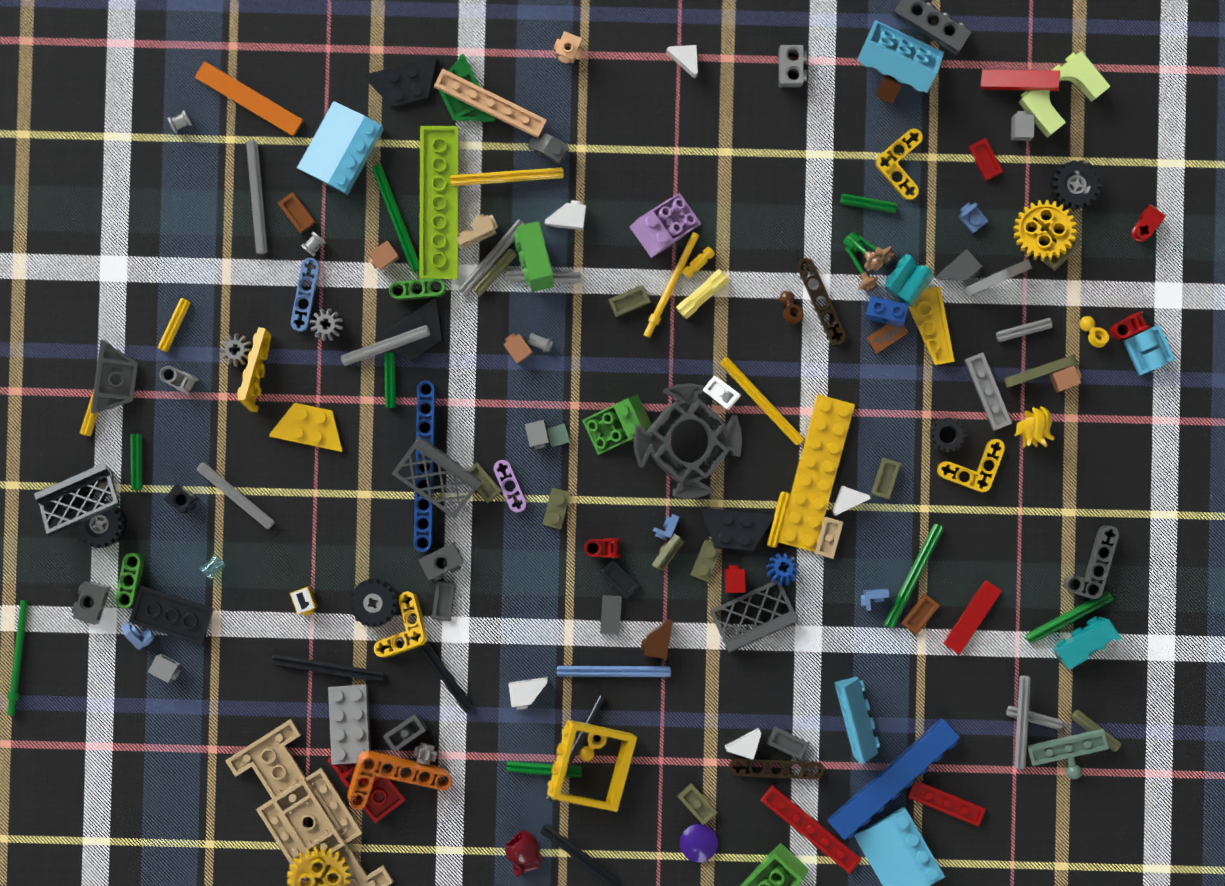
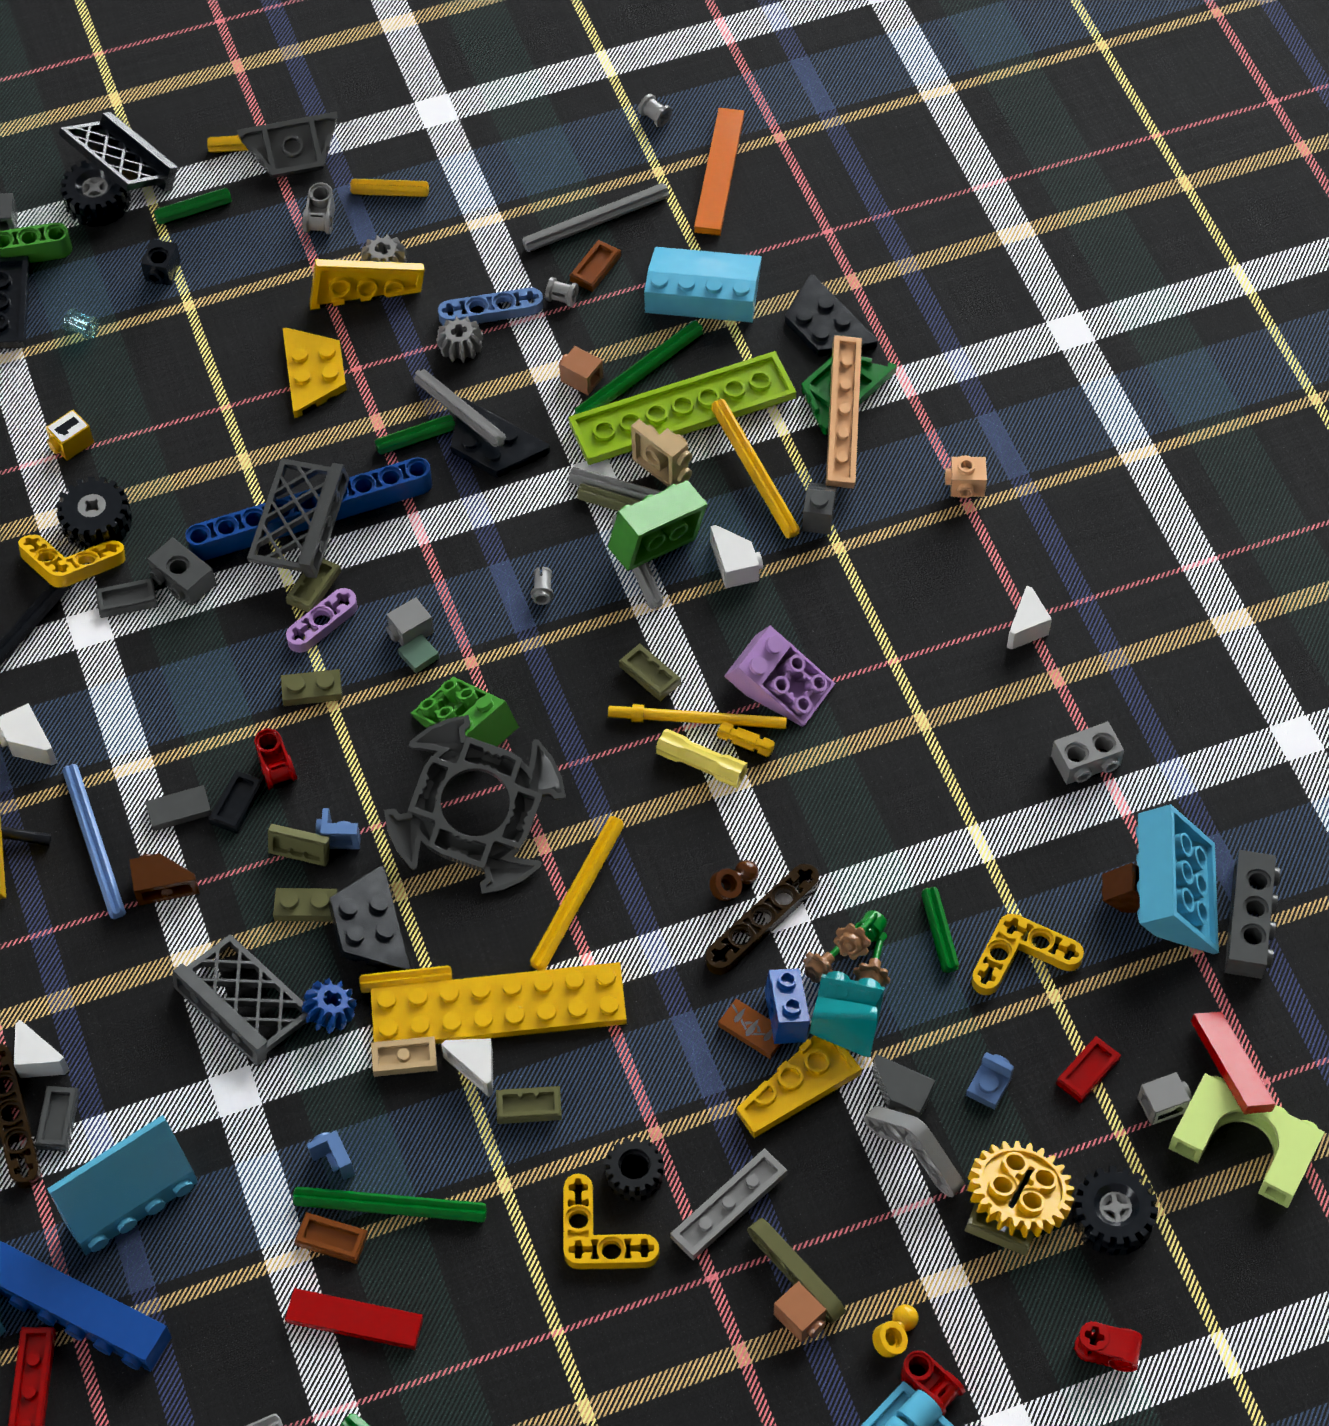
camera: 65 degrees right, 30 degrees down
light grey axle [196,462,274,529] -> none
bright green beam [389,278,446,300] -> none
nougat brick [503,333,533,364] -> none
white slope [703,375,741,410] -> none
red brick [724,565,745,593] -> none
light grey axle [996,318,1053,342] -> none
yellow hair [1014,406,1054,448] -> none

